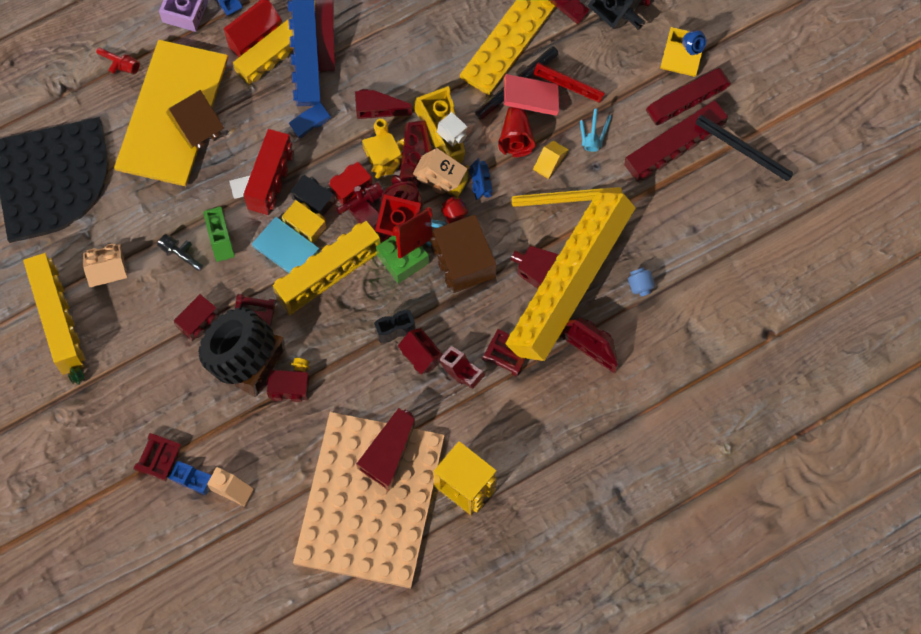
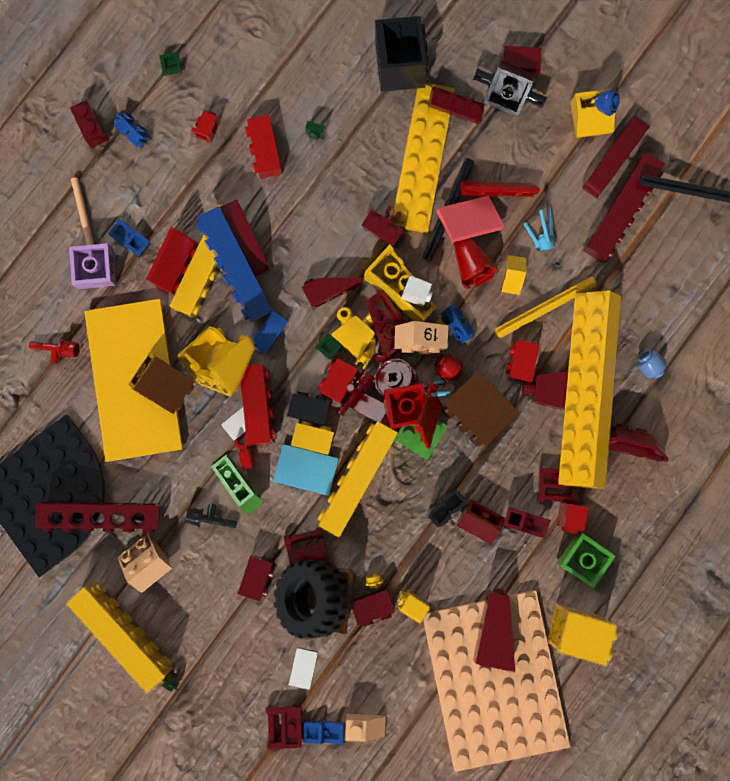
camera: 25 degrees left, 15 degrees up
none -> dark red brick [35,502,160,532]
none -> yellow windscreen [177,326,255,396]
none -> red bar [234,436,255,471]
none -> white sticker [289,648,317,690]
none -> dark green plate [315,333,342,360]
none -> dark red brick [361,205,404,248]
none -> yellow brick [397,590,430,623]
none -> red brick [505,340,540,383]
none -> red brick [556,502,588,534]
none -> bright green brick [556,532,615,589]

